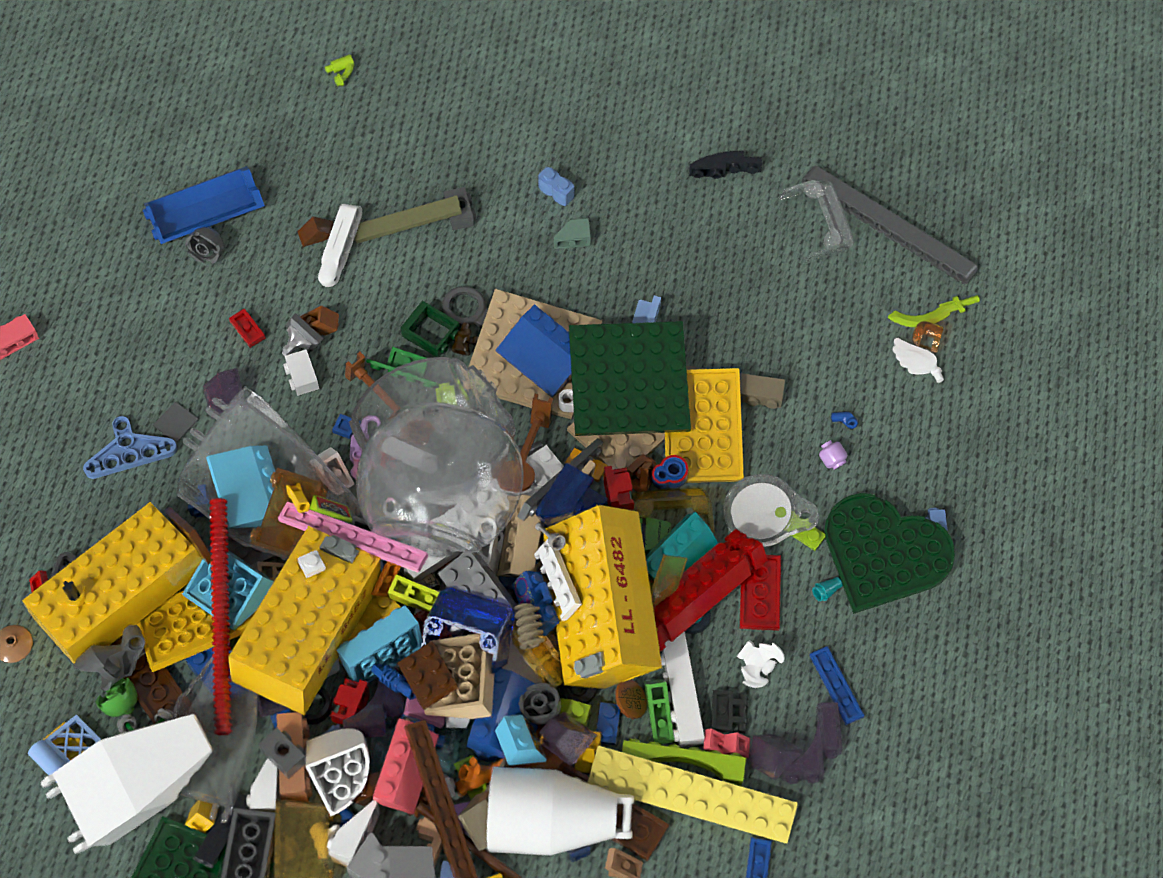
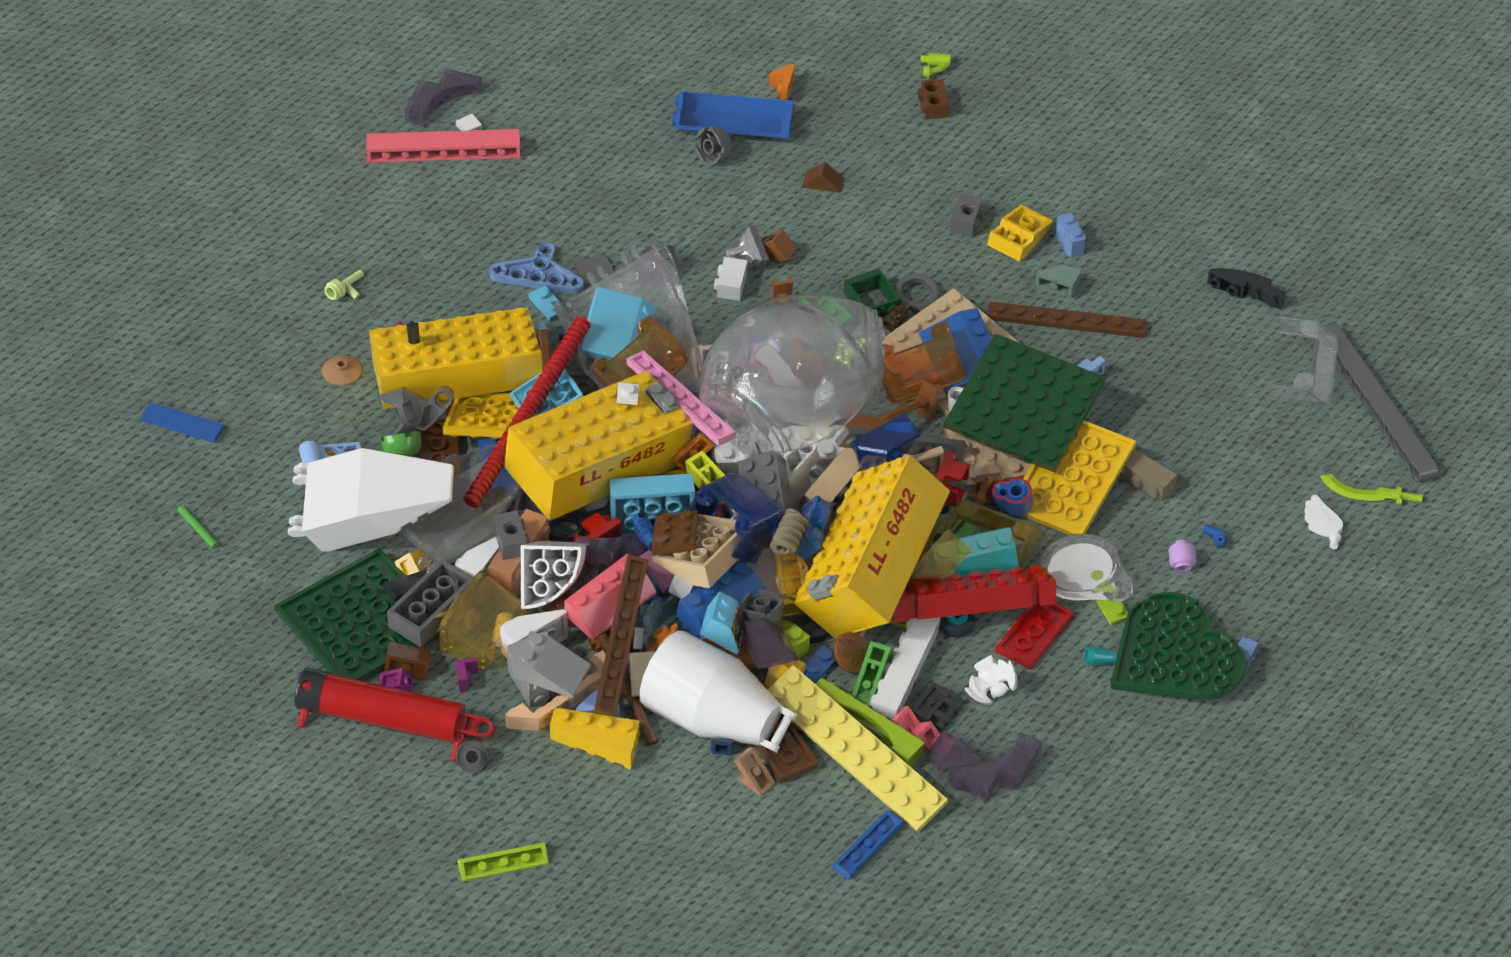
camera: 30 degrees right, 15 degrees down
red plate [229,308,266,348] -> none
yellow bar [286,483,310,513] -> none
slope [310,495,352,523] -> none
white piece [318,204,362,287] -> none
olive tile [355,196,462,243] -> none
white hinge [534,539,581,621] -> none
light grey hinge [535,523,566,551] -> none
blue tile [809,646,864,725] -> none
clear orange helmet [912,321,944,354] -> none
none -> medium azure plate [529,286,567,321]
none -> orange slope [769,64,795,100]
none -> clear orange windscreen [871,321,965,404]
none -> reddish brown brick [917,79,949,119]
none -> yellow slope [987,205,1054,262]
none -> reddish brown plate [987,301,1147,338]

